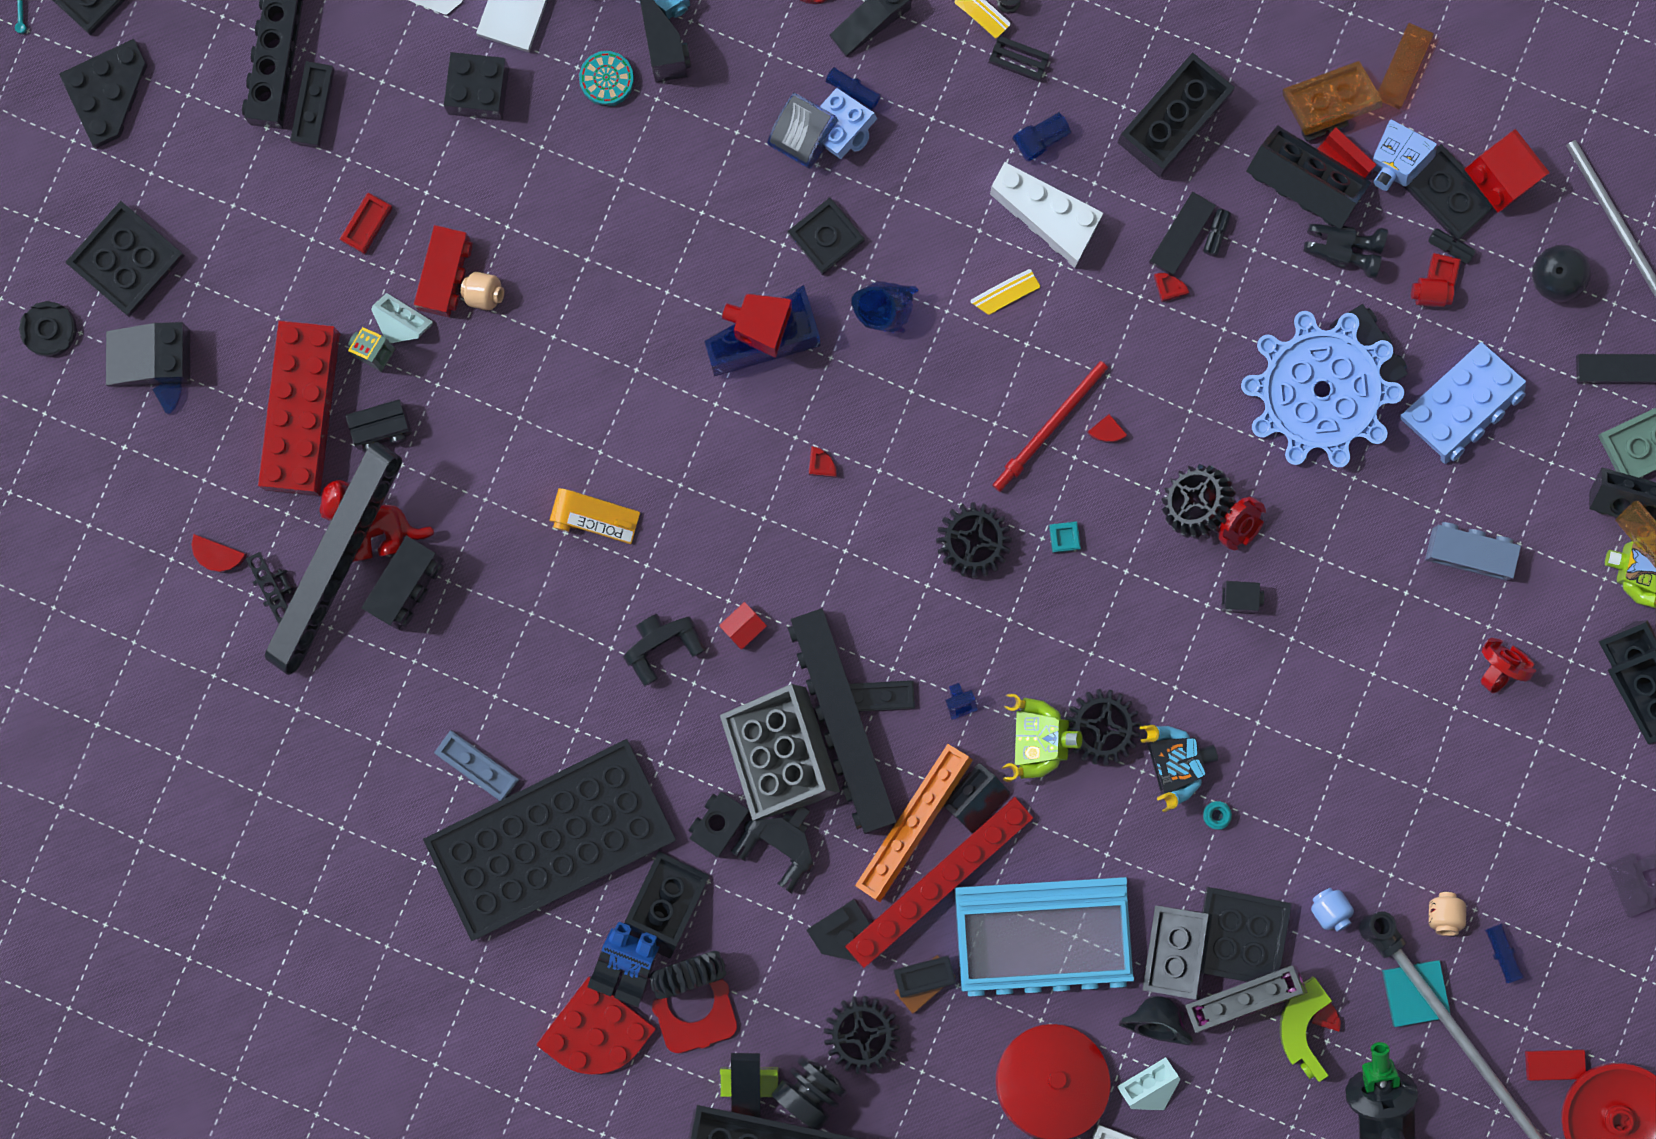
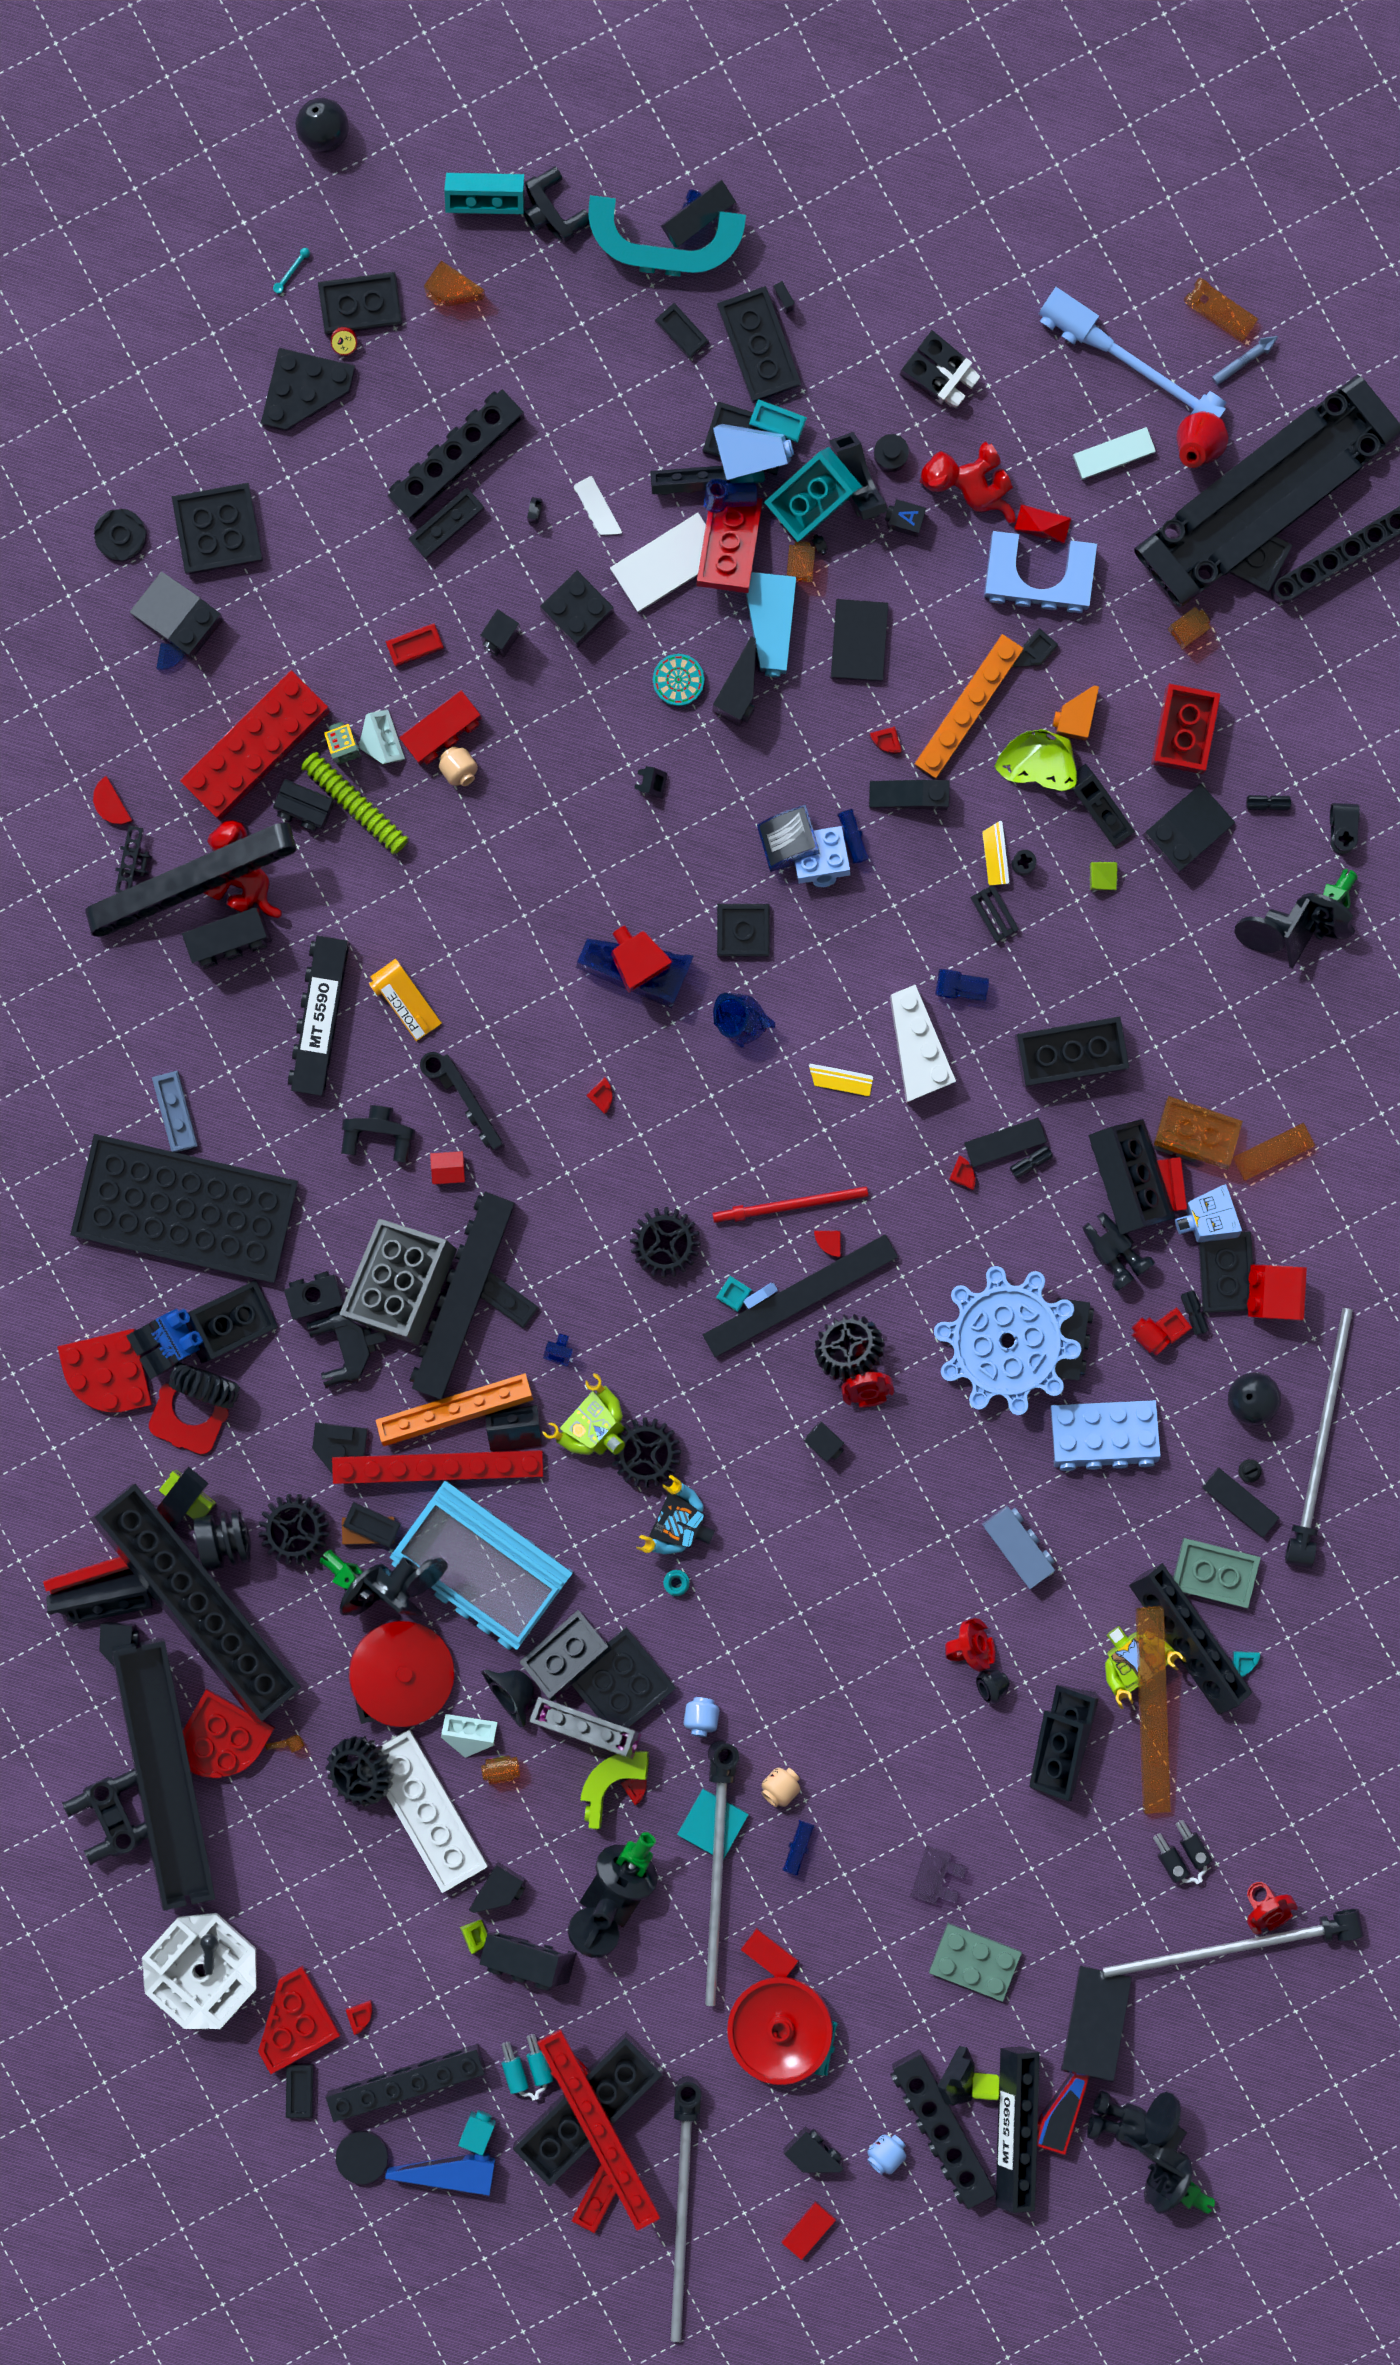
camera: 35 degrees right, 5 degrees up
none -> brick [288,936,350,1097]
none -> lime piece [301,752,408,855]
none -> black piece [320,1550,448,1617]
none -> light yellow tile [331,327,357,355]
none -> black hinge [420,1052,505,1151]
none -> black brick [480,609,522,657]
none -> clear orange brick [481,1755,520,1785]
none -> black tile [527,497,542,524]
none -> black tile [634,766,668,798]
none -> black tile [702,1234,898,1357]
none -> light blue tile [743,1283,778,1309]
none -> black cone [976,1670,1010,1704]
none -> black piece [1238,1459,1262,1483]

